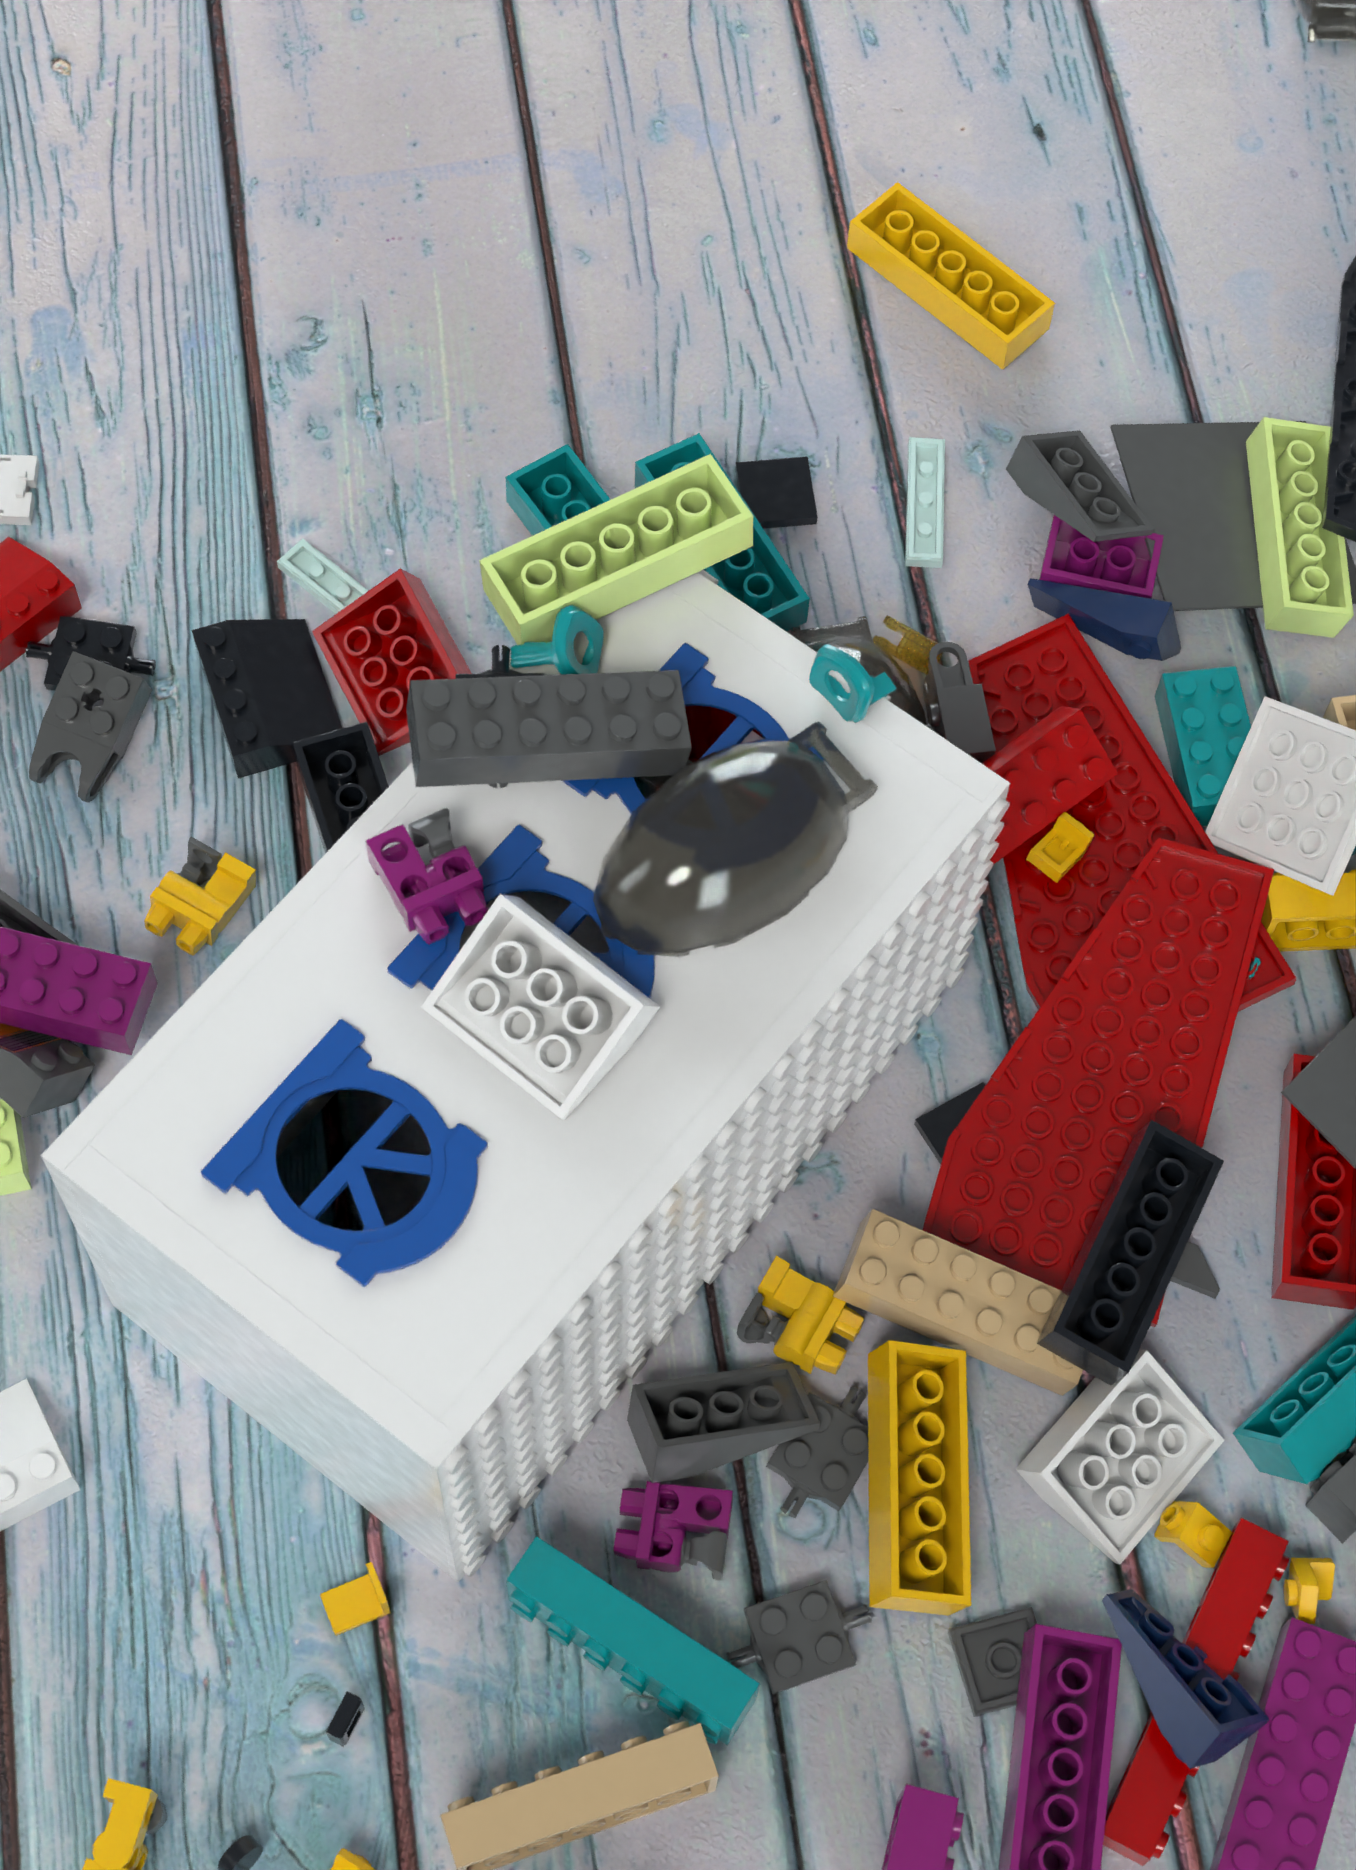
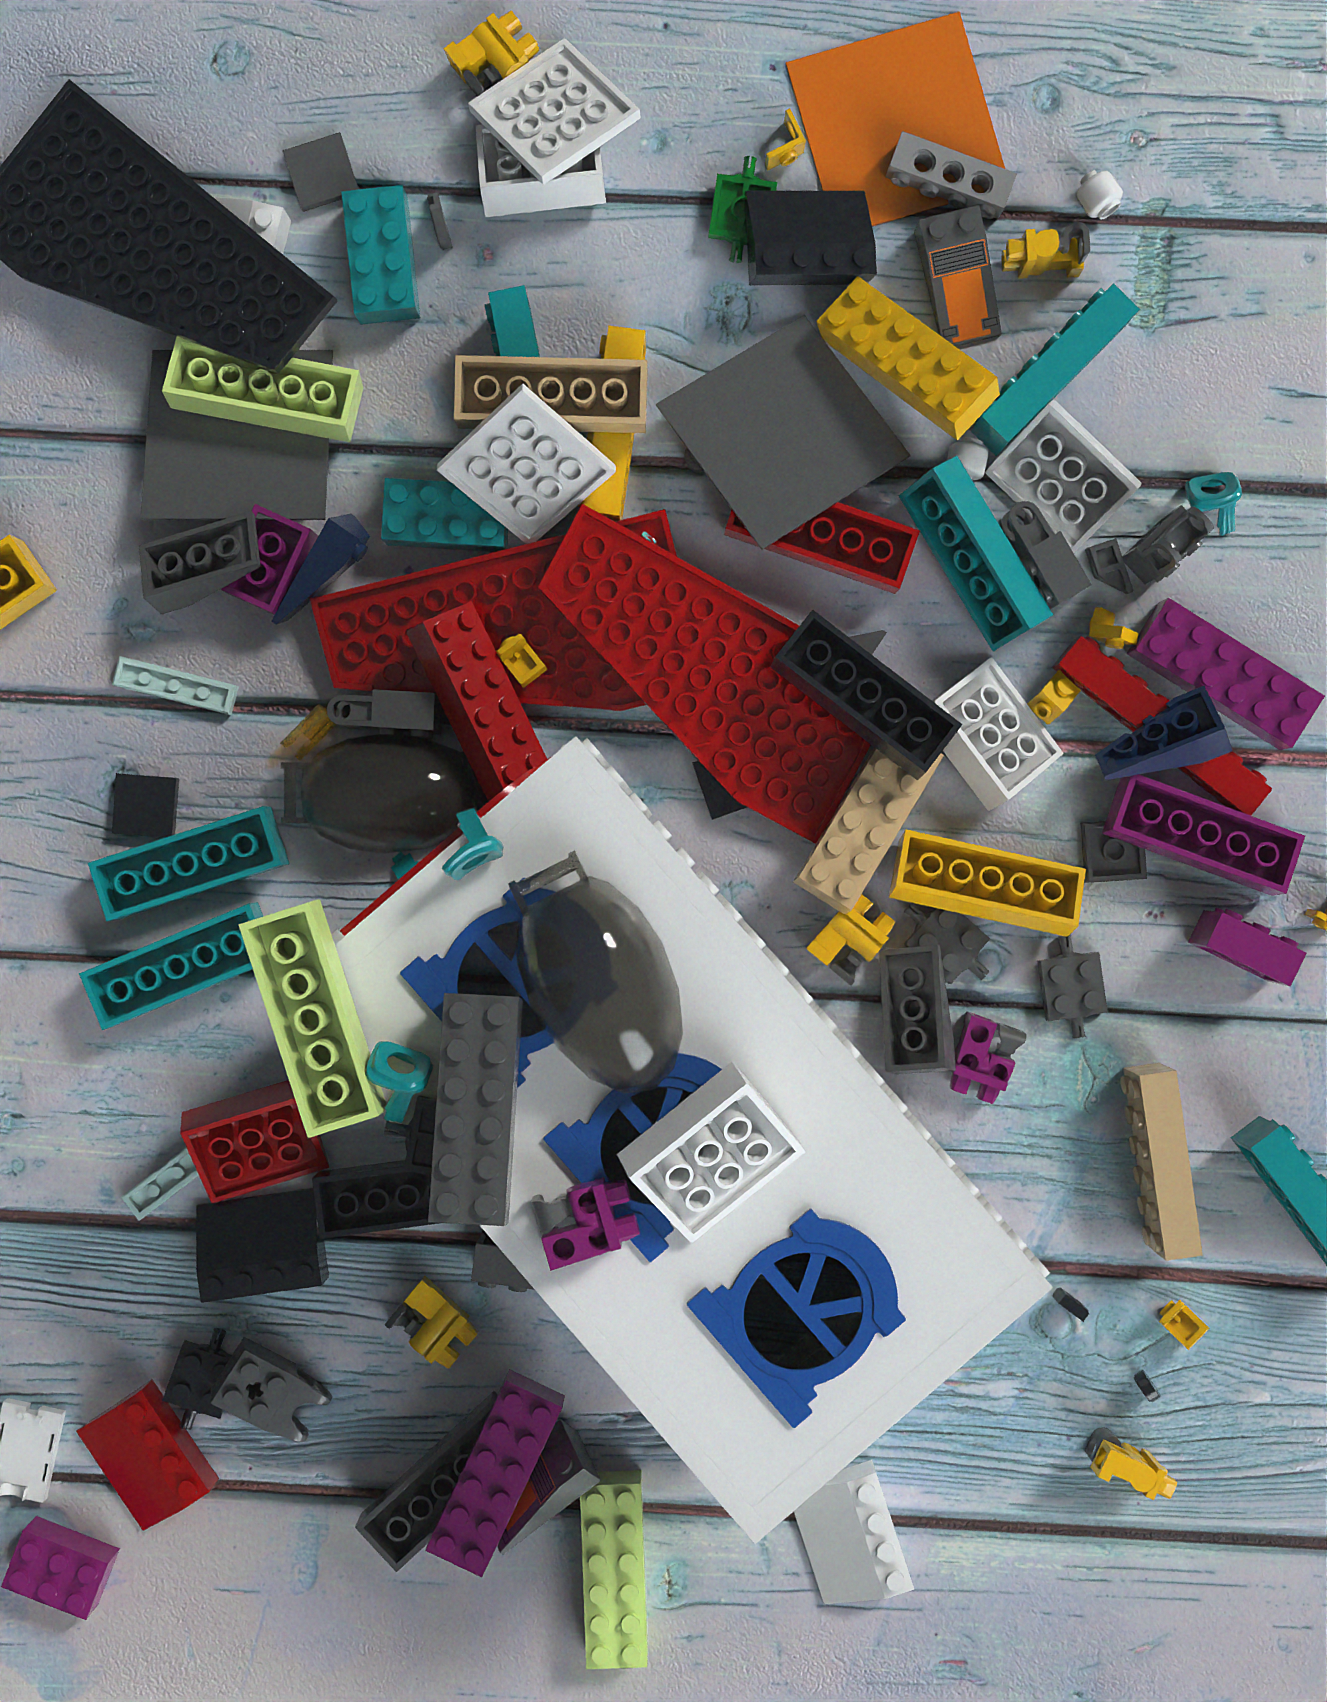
camera: 80 degrees left, 25 degrees up
teal brick [506,1536,760,1746] -> none

